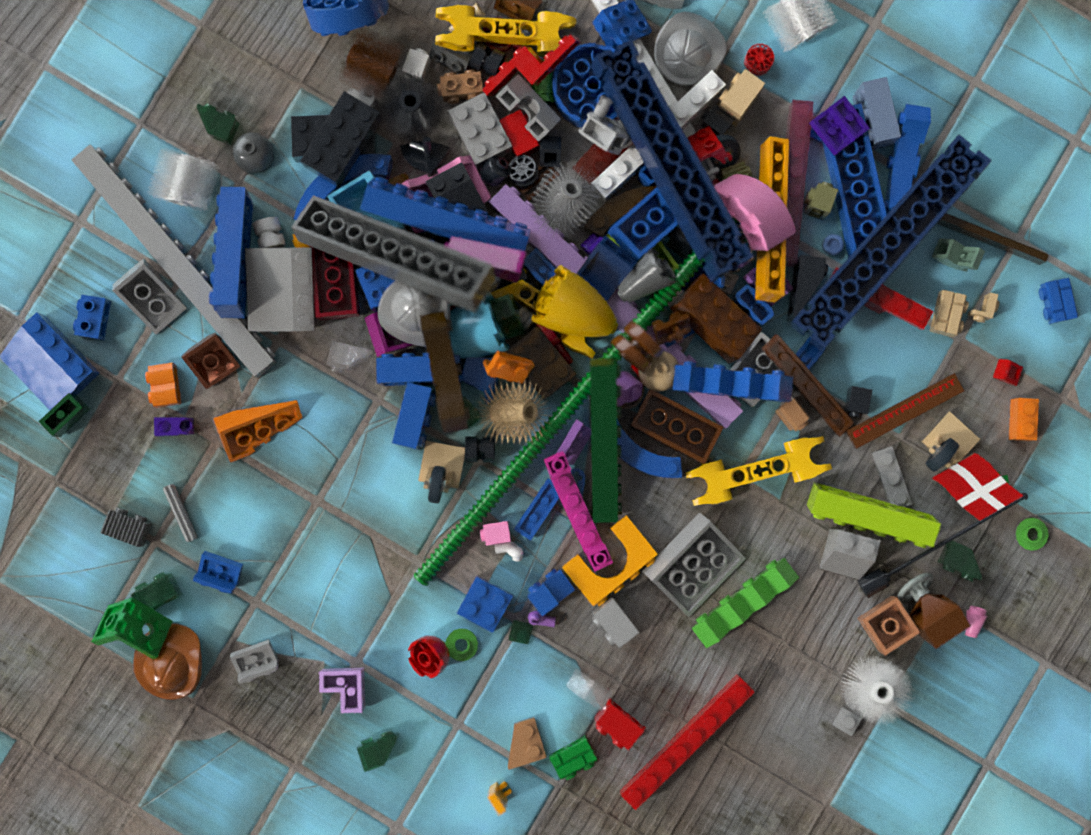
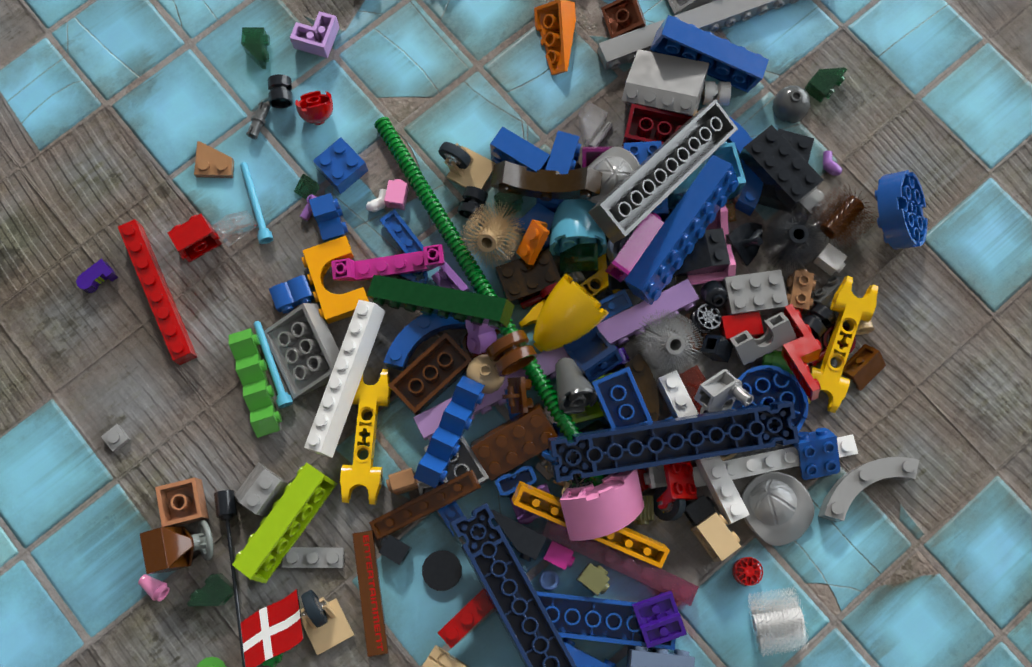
camera: 105 degrees right, 10 degrees down
white piece [148,148,220,211] -> none
bright green piece [446,628,478,661] -> none
light orange hinge [488,781,512,815] -> none
green brick [549,735,597,780] -> none
light grey brick [592,596,639,648] -> none
white piece [840,656,914,725] -> none
none -> dark purple leg [76,258,118,293]
none -> medium azure piece [240,162,274,244]
none -> dark grey pin [246,102,271,139]
none -> medium azure piece [254,321,293,408]
none -> black wheel [267,74,293,108]
none -> blue brick [269,275,315,313]
none -> white brick [304,300,386,458]
none -> black tile [422,550,462,591]
none -> dark pink brick [543,541,575,570]
none -> light grey piece [589,122,613,147]
none -> medium lavender arm [823,151,842,176]

